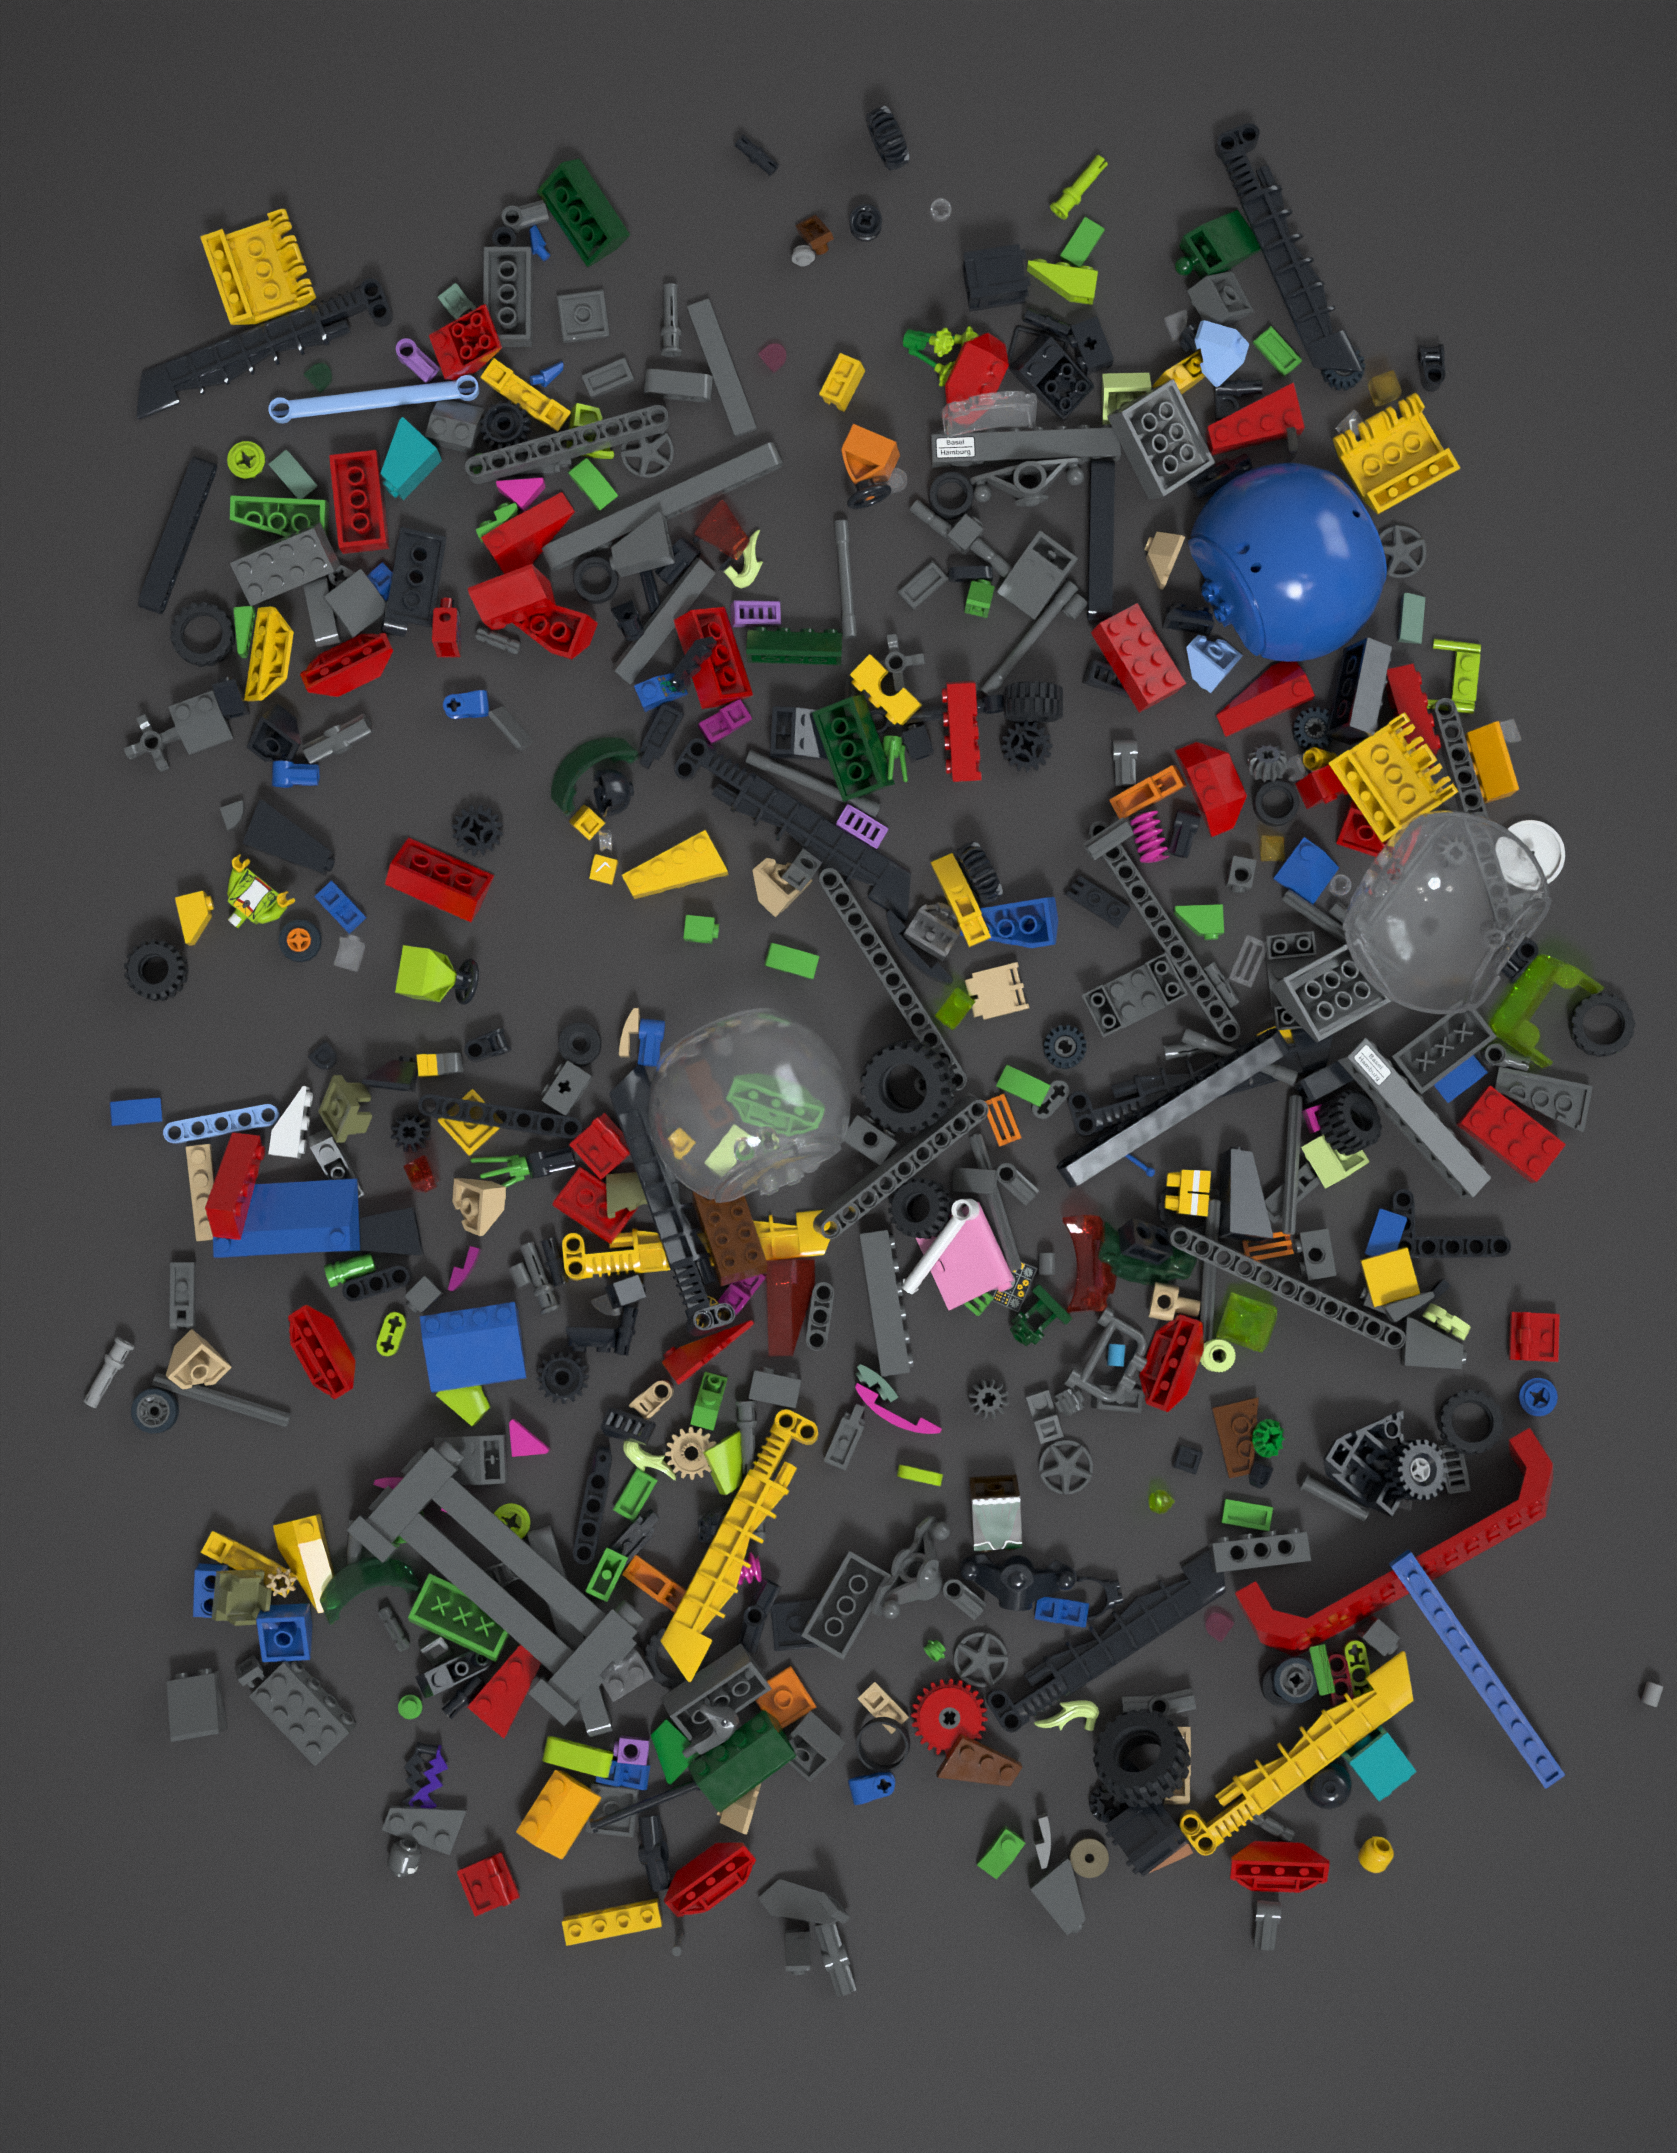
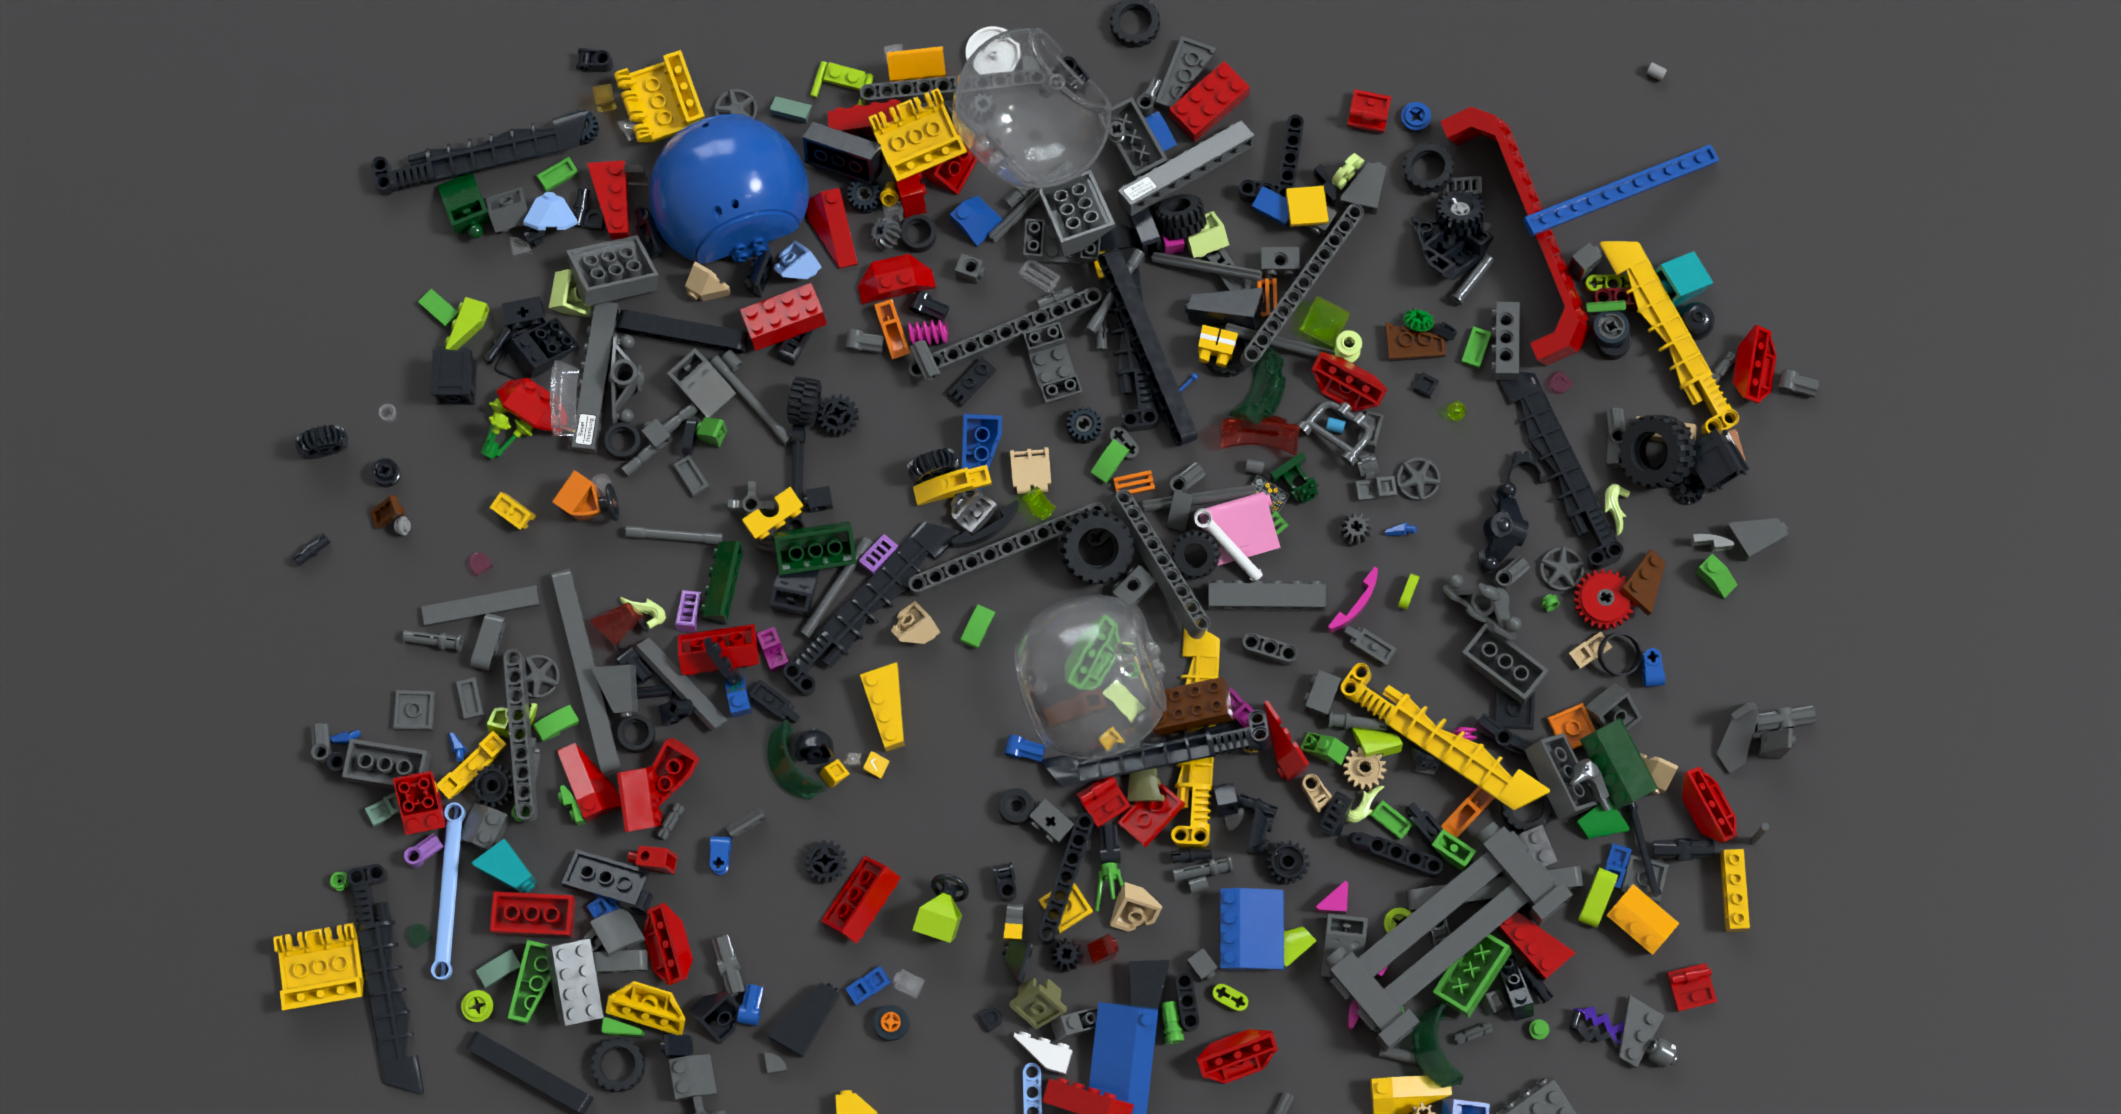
camera: 80 degrees left, 10 degrees down
torso [227,854,295,928] -> none
magenta slope [448,1246,482,1291] -> none
dark pink slope [496,478,545,512] -> none
dark green slope [537,158,630,267] -> none
medium lavender brick [614,1735,650,1765] -> none
tan slope [619,1008,640,1057] -> none
bright green brick [684,915,719,944] -> none
clear red wedge [766,1260,815,1356] -> none
dark grey brick [781,849,822,892] -> none
sand green slope [855,1364,898,1402] -> none
bright green plant [881,736,908,782] -> none
red wedge [942,681,982,782] -> none
slope [969,1474,1022,1552] -> none
blue slope [1035,1596,1089,1627] -> none
lime pin [1050,155,1108,220] -> none
dark tan piece [1070,1838,1109,1878] -> none
black brick [1118,1218,1173,1266] -> none
tan piece [1148,1282,1200,1321] -> none
yellow slope [1153,349,1206,395] -> none
bright green slope [1173,904,1224,940] -> none
clear yellow slope [1260,836,1285,861] -> none
clear bush [1329,874,1352,897] -> none
yellow head [1358,1836,1394,1873] -> none
dark grey slope [1381,1292,1435,1322] -> none
clear neon green windscreen [1489,954,1605,1068] -> none
none -> bright green plate [330,872,349,891]
none -> dark grey bush [1108,121,1125,144]
none -> blue bar [1385,522,1417,535]

